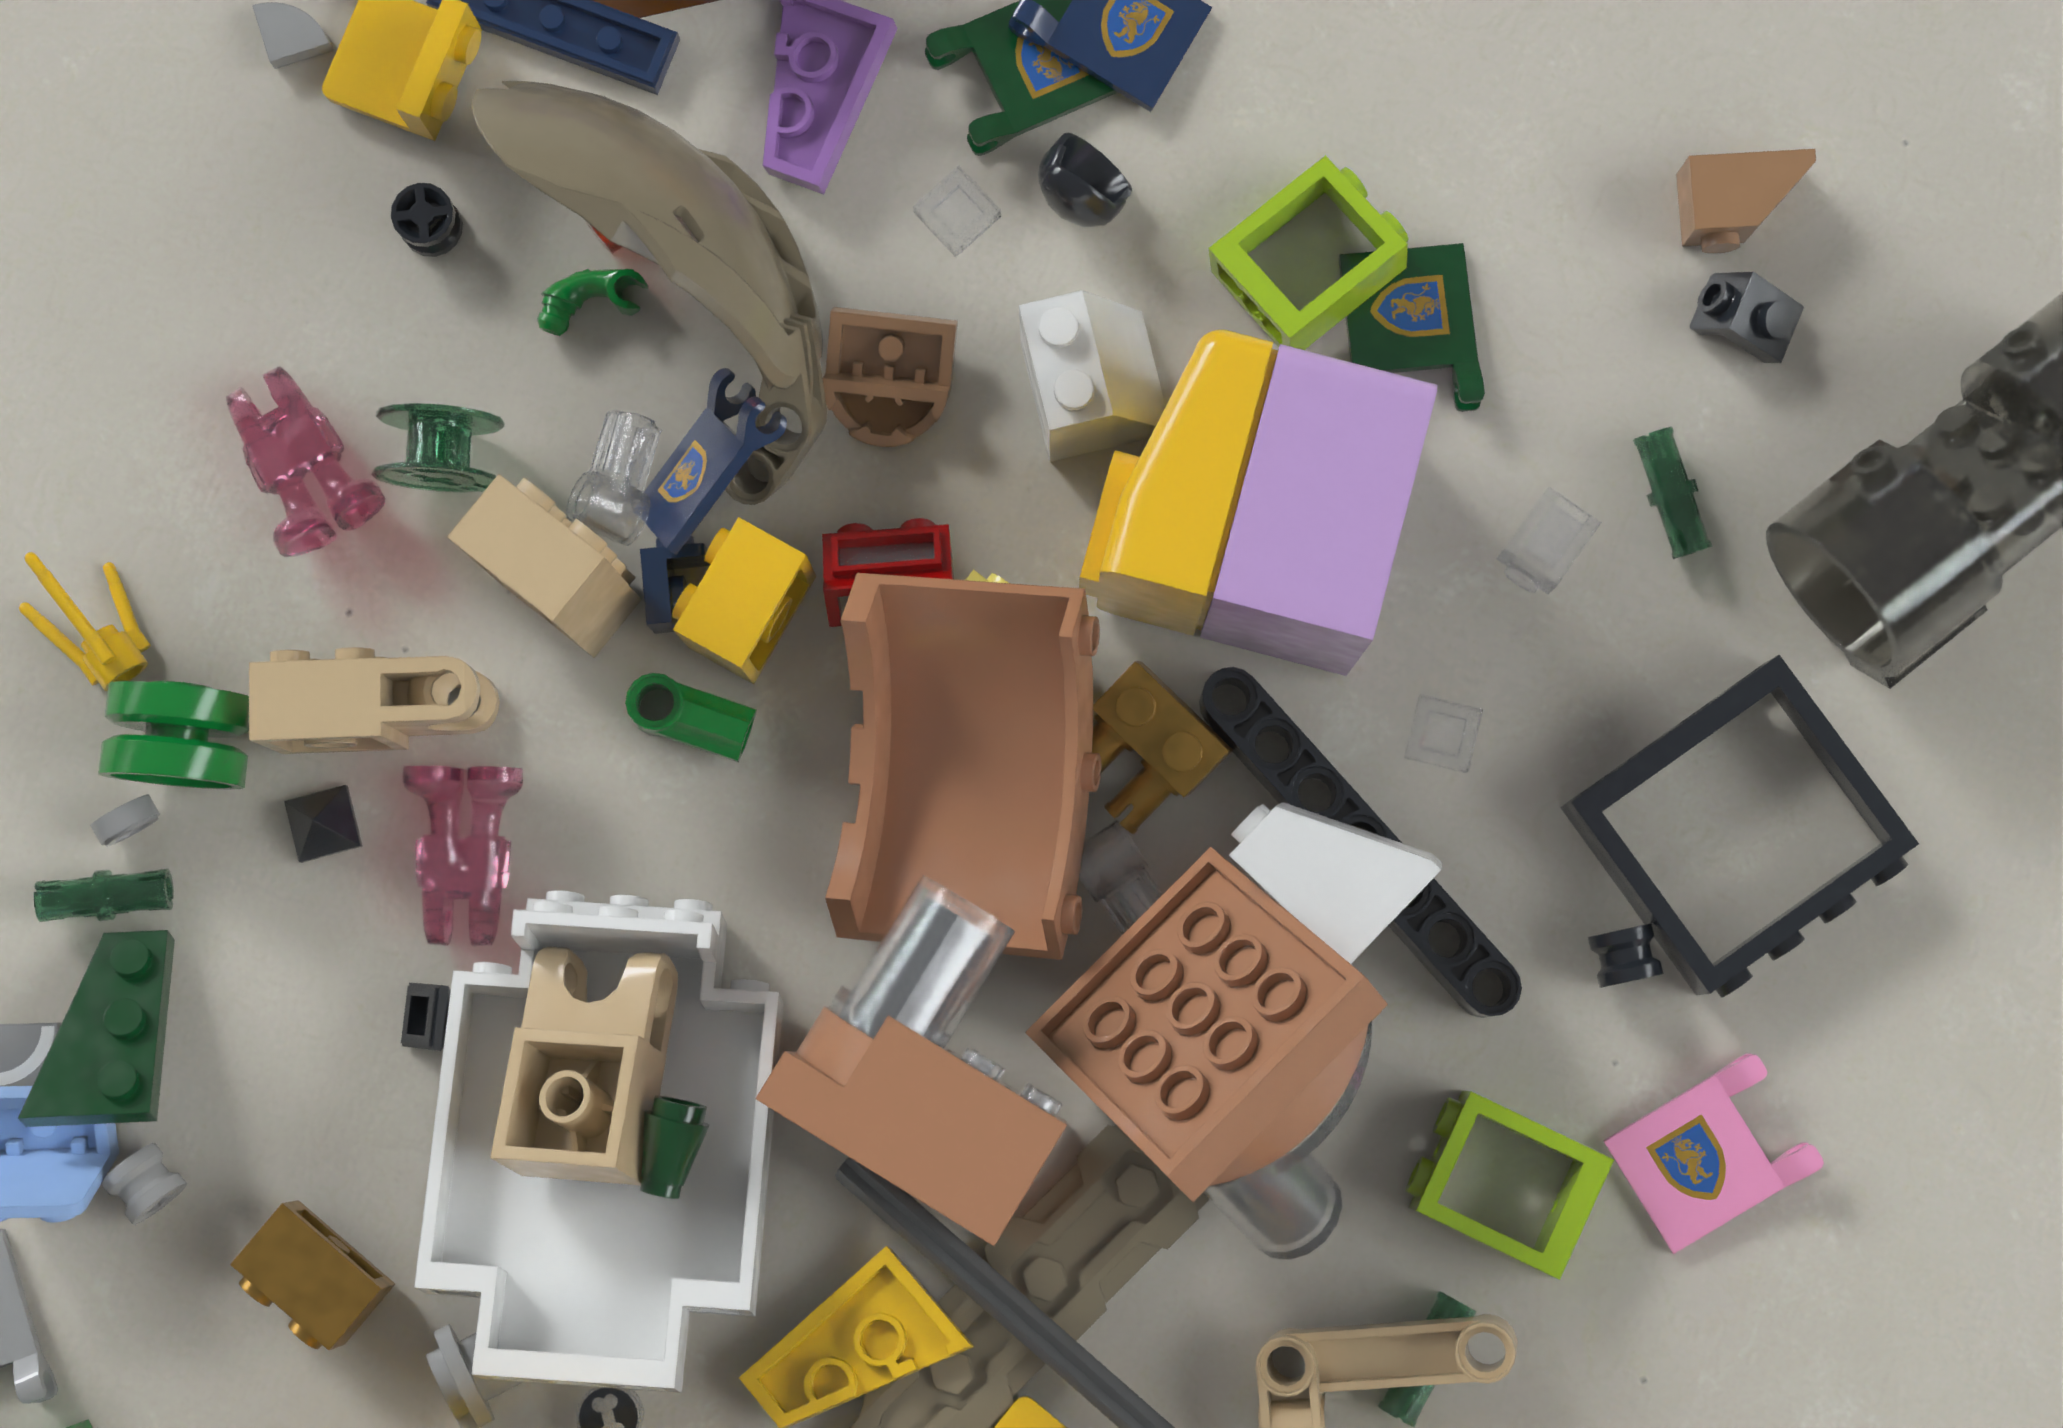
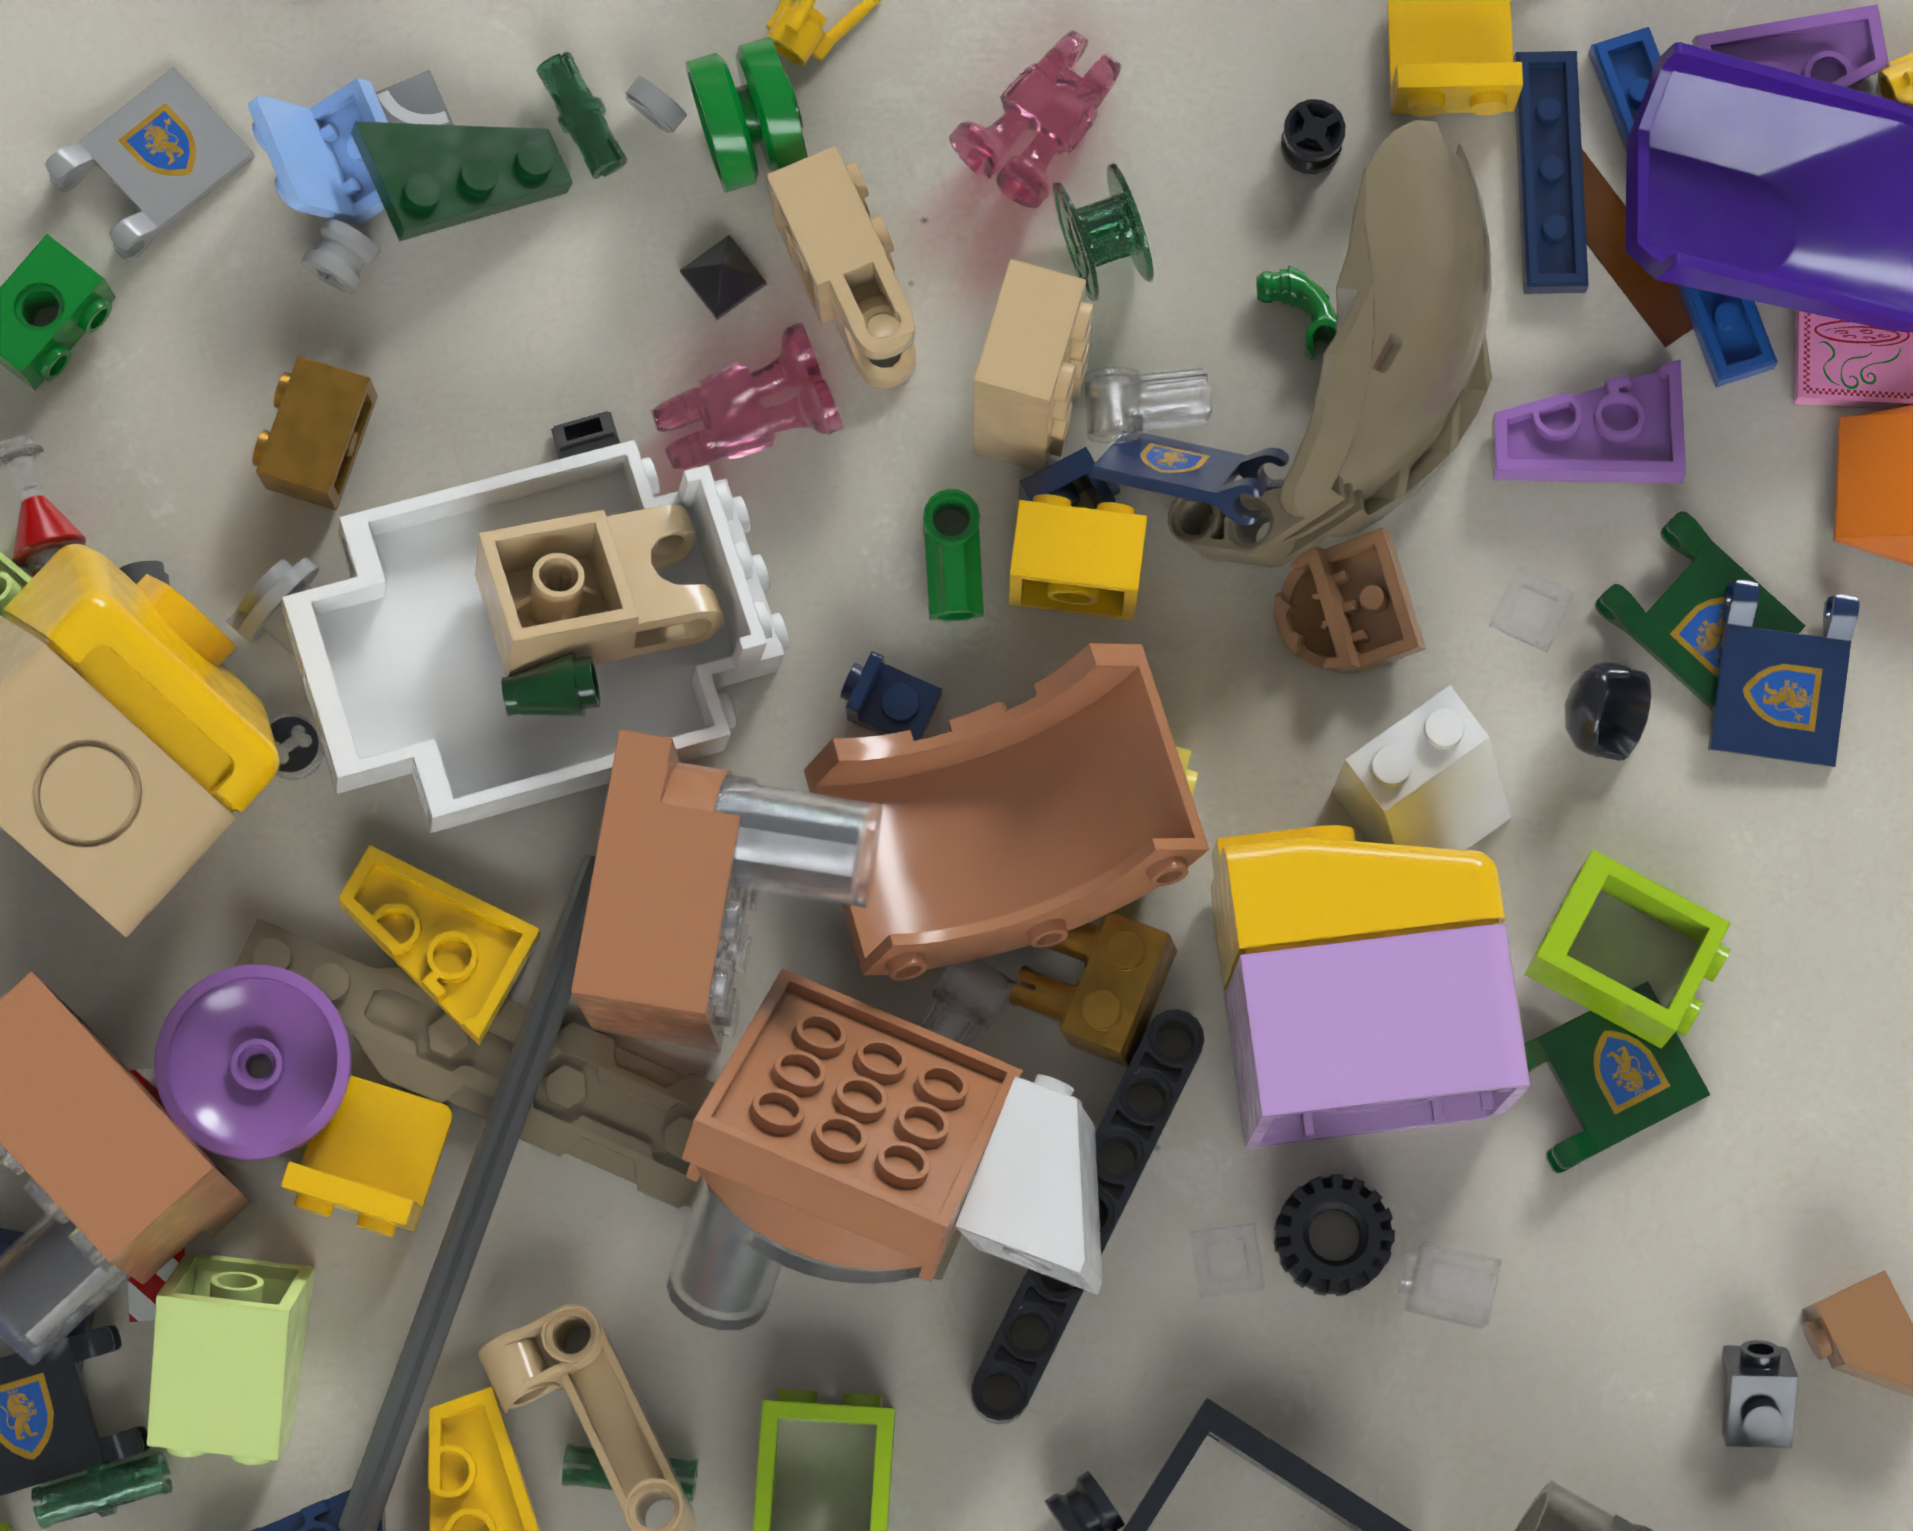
camera: 65 degrees right, 5 degrees down
red window [822,518,954,627] -> none
clear green pin [1633,426,1713,560] -> none
none -> dark blue bracket [840,651,943,741]
none -> black tyre [1274,1174,1395,1296]

